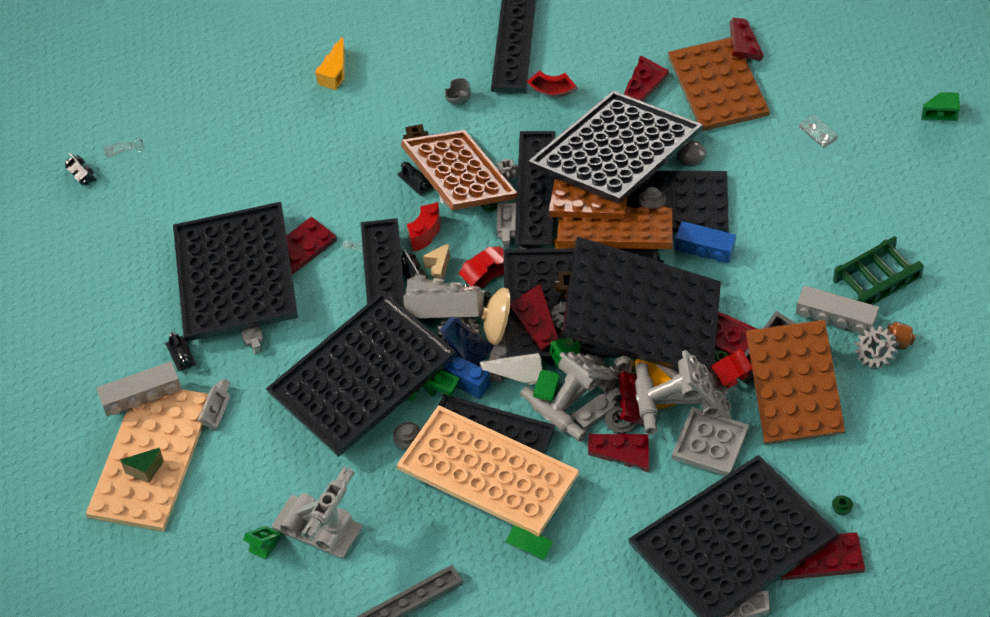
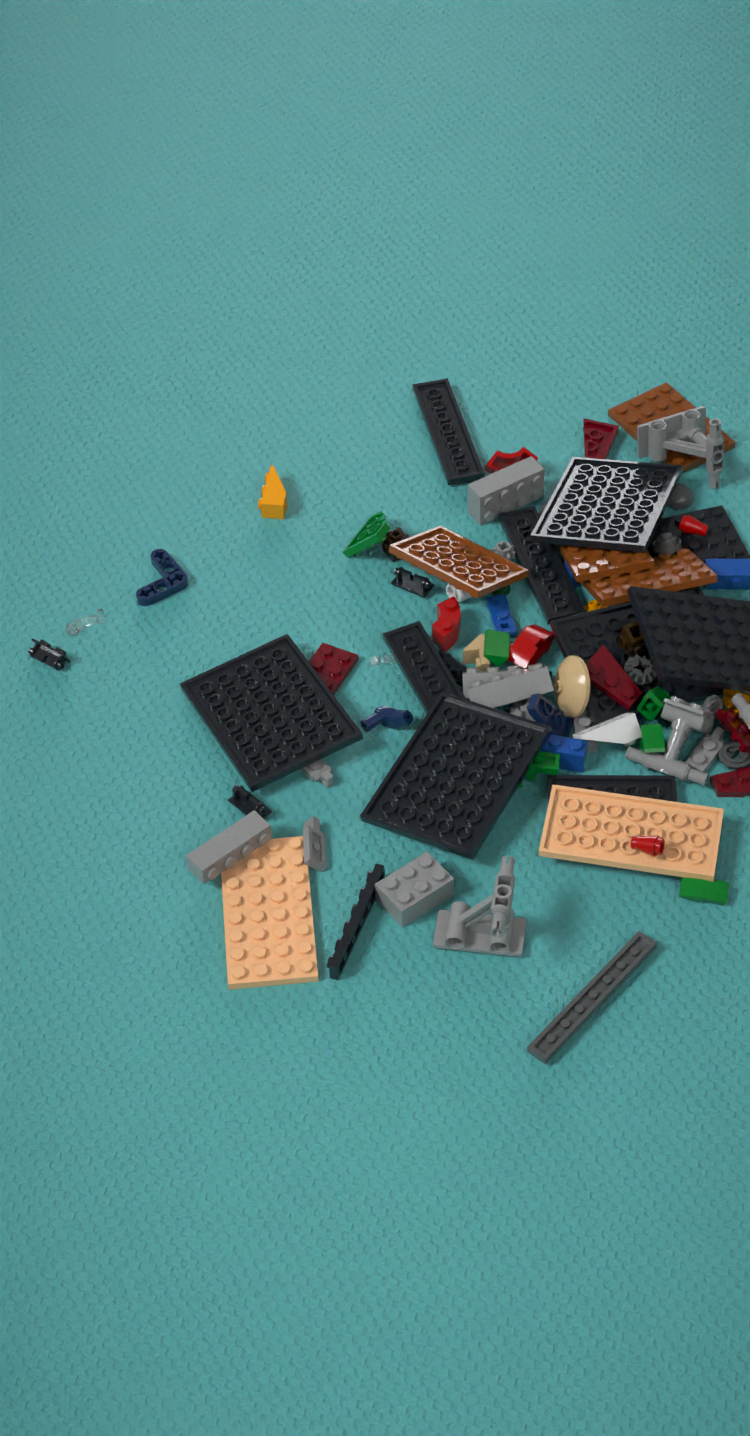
camera: 20 degrees left, 5 degrees down
dark green slope [120,447,164,483] -> none
green slope [243,526,282,559] -> none
dark grey plate [393,422,421,450] -> none
dark grey hair [445,78,471,105] -> none
light grey hinge [497,203,516,248] -> none
dark red wing [730,17,764,61] -> none
none -> dark blue beam [136,549,188,606]
none -> black plate [327,863,385,980]
none -> green plate [343,511,390,558]
none -> dark blue arm [360,706,413,732]
none -> light grey brick [375,852,454,928]
none -> light grey brick [468,456,544,526]
none -> green slope [484,629,510,666]
none -> blue plate [486,594,517,637]
none -> red cone [631,835,665,857]
none -> light grey plate [637,406,725,489]
none -> red cone [679,515,709,537]

